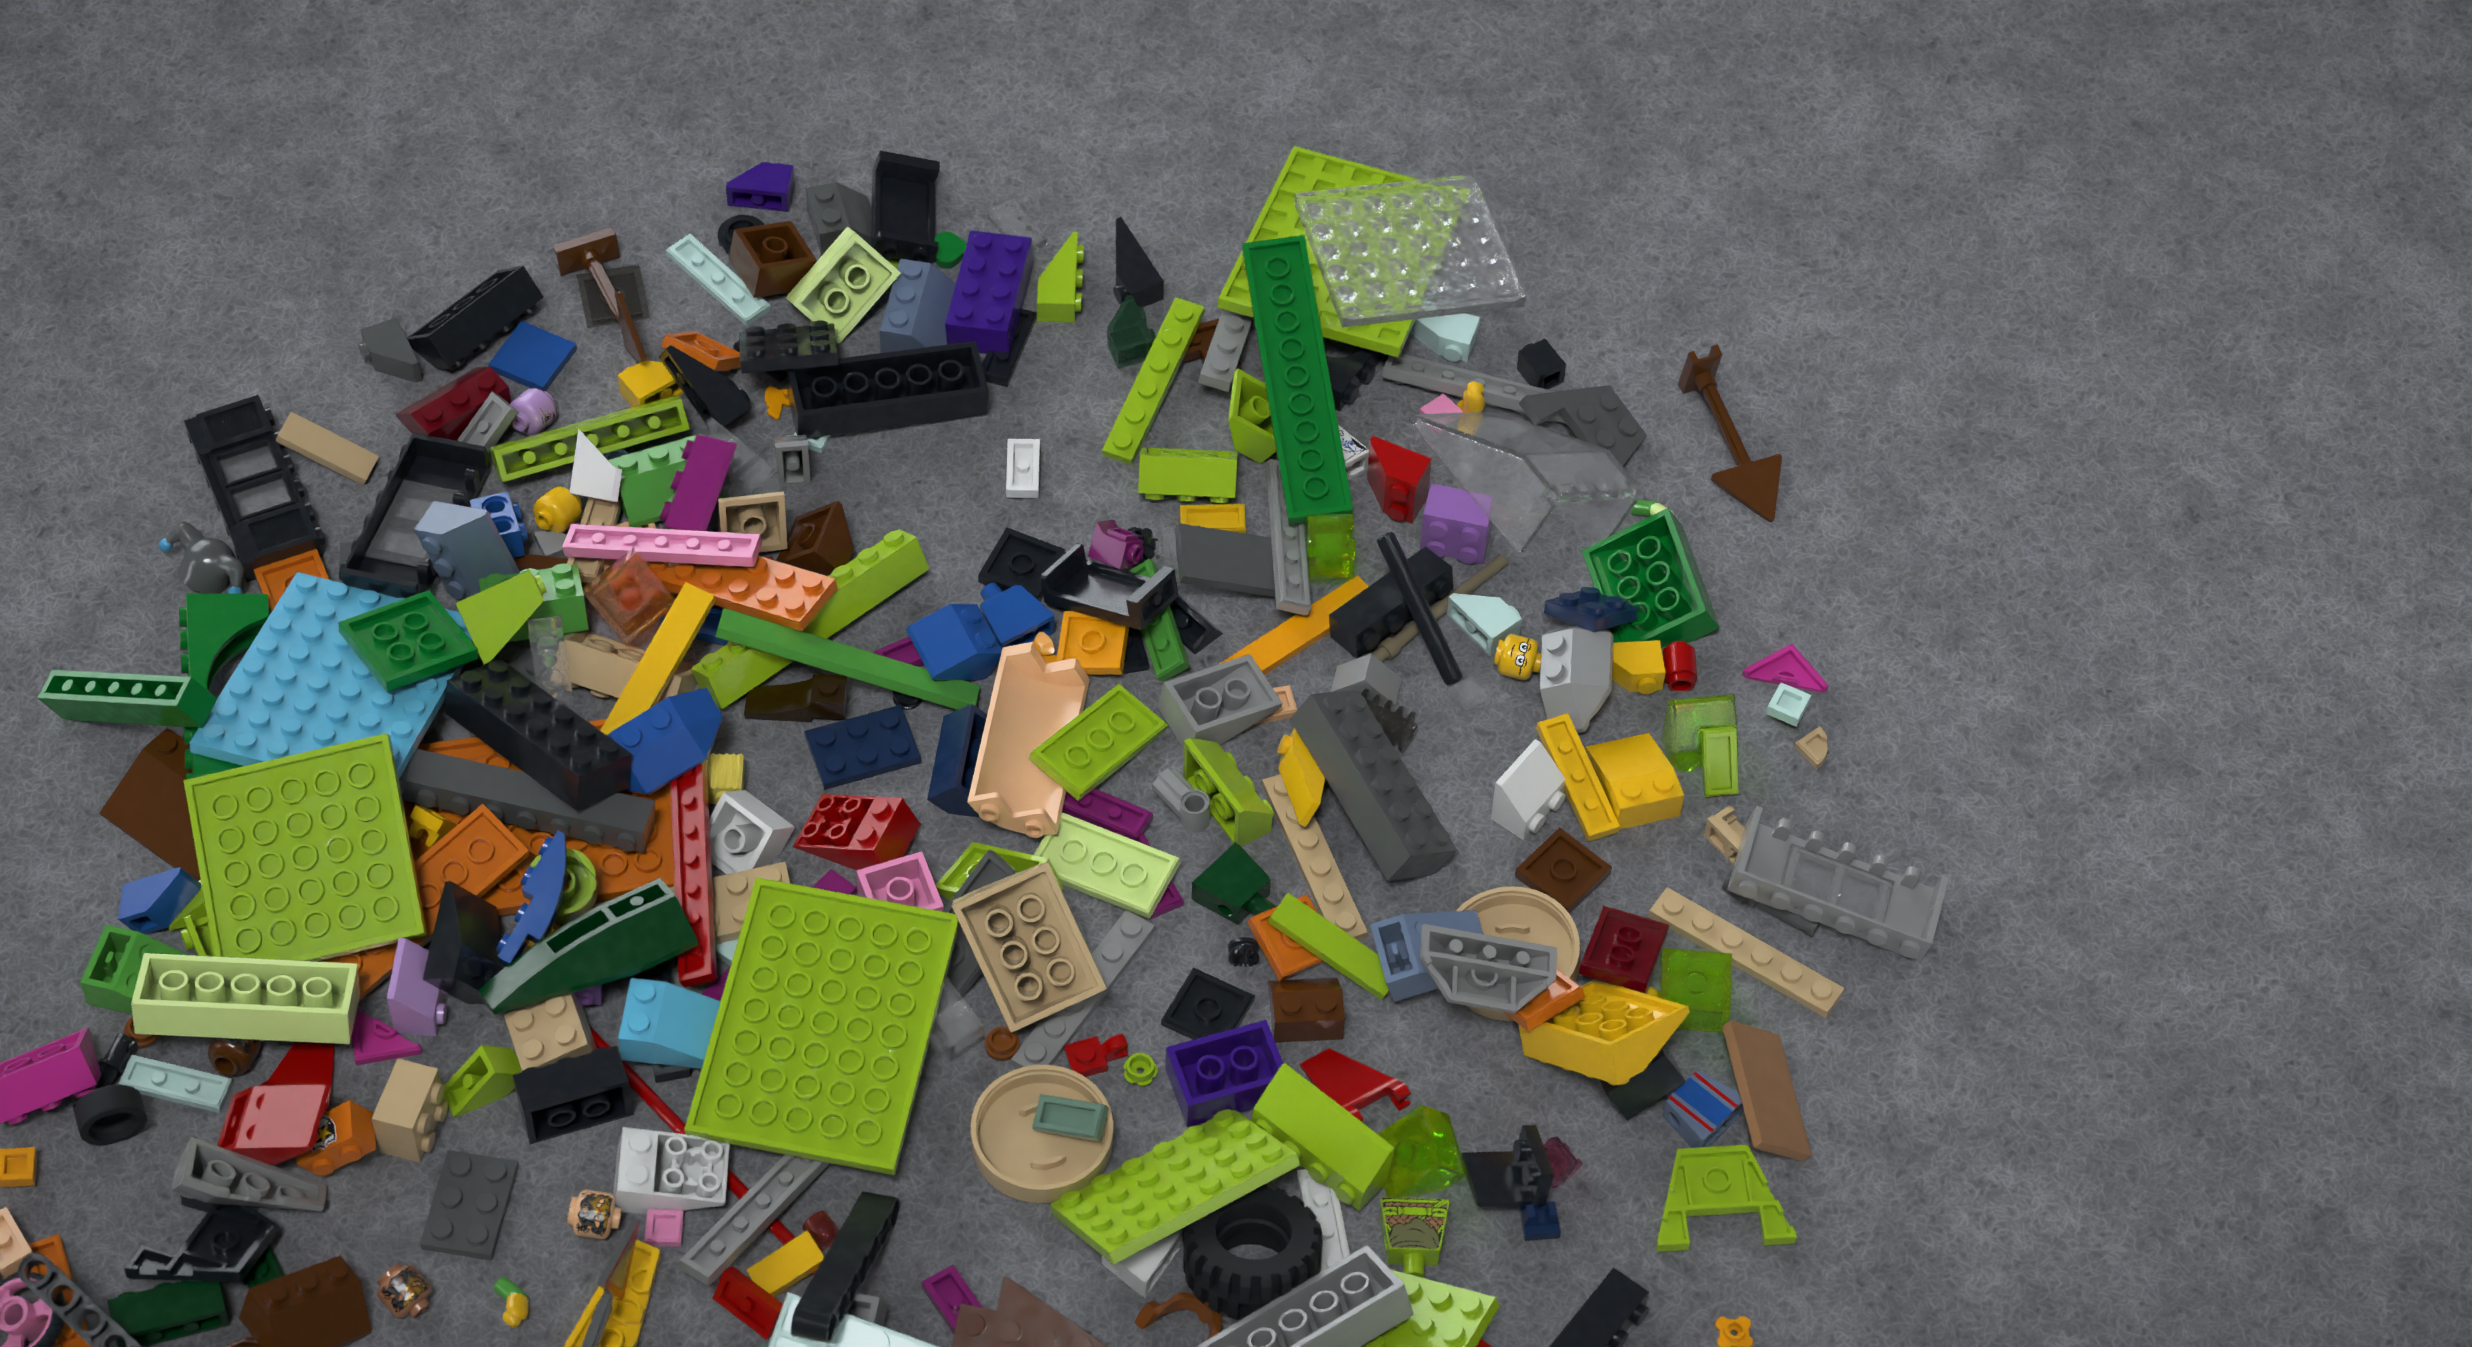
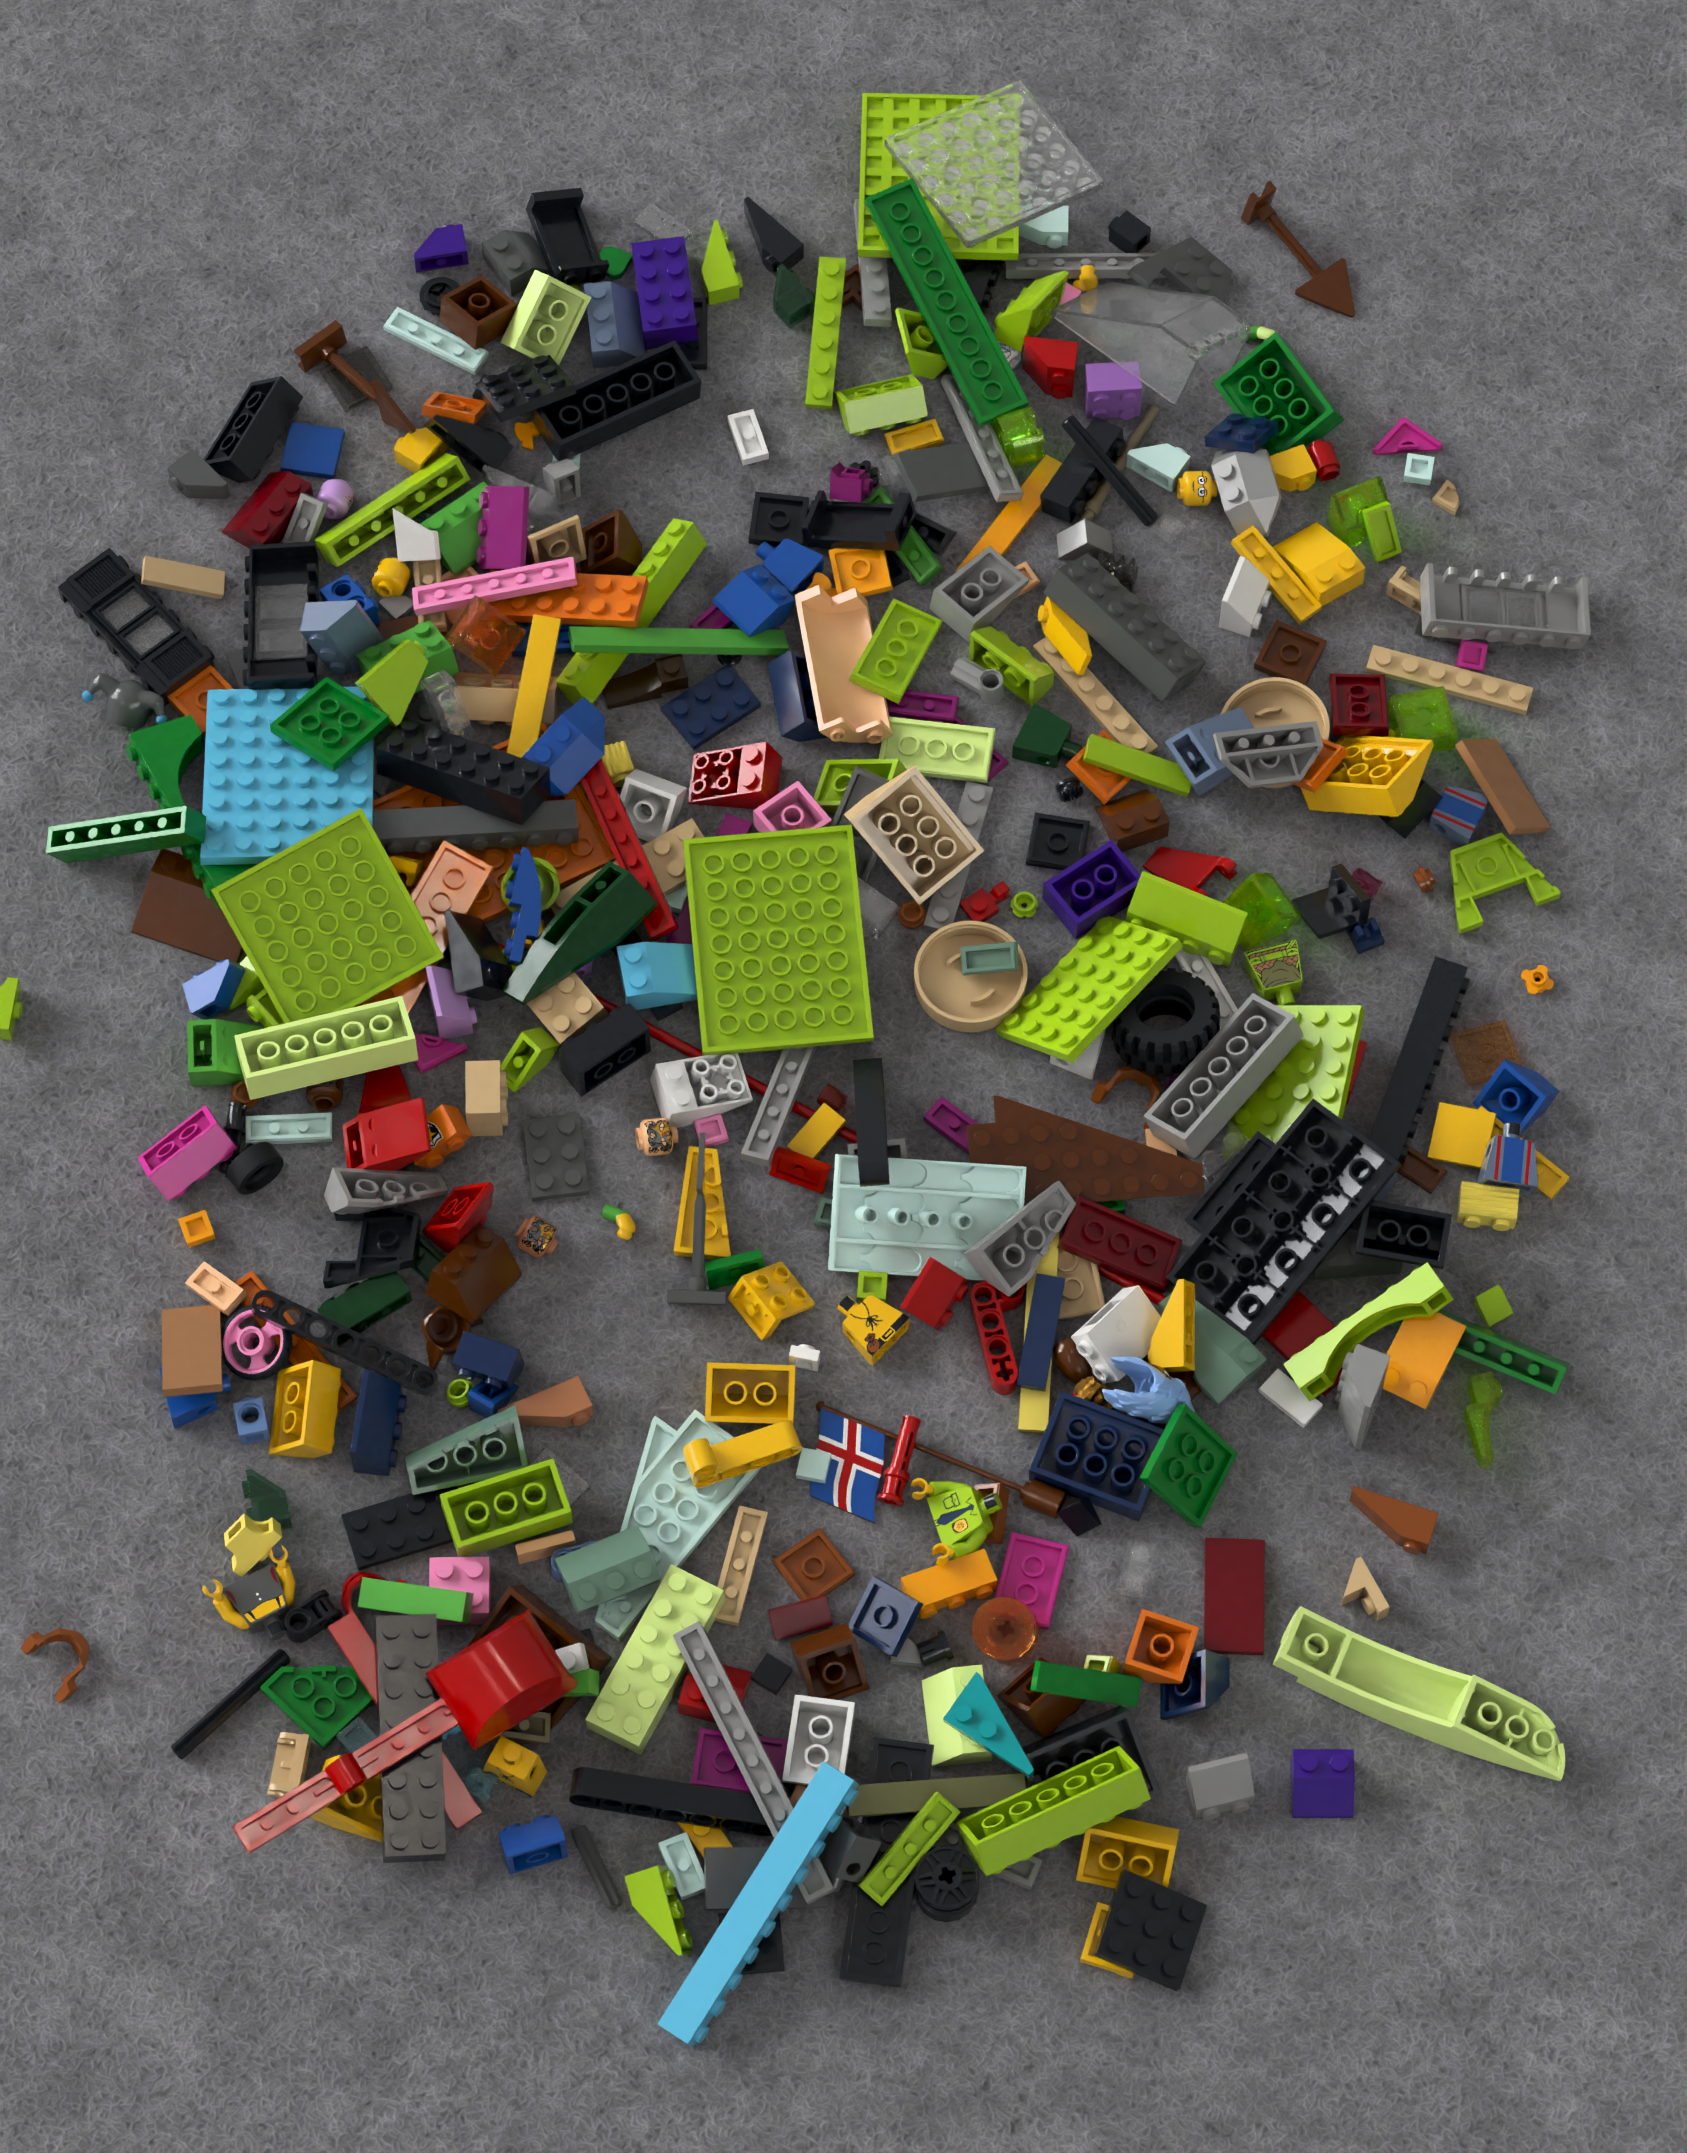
camera: 15 degrees left, 10 degrees up
none -> red slope [422,1182,494,1253]
none -> lime slope [993,270,1069,352]
none -> dark orange plate [1413,865,1436,893]
none -> dark pink tile [1456,639,1488,671]

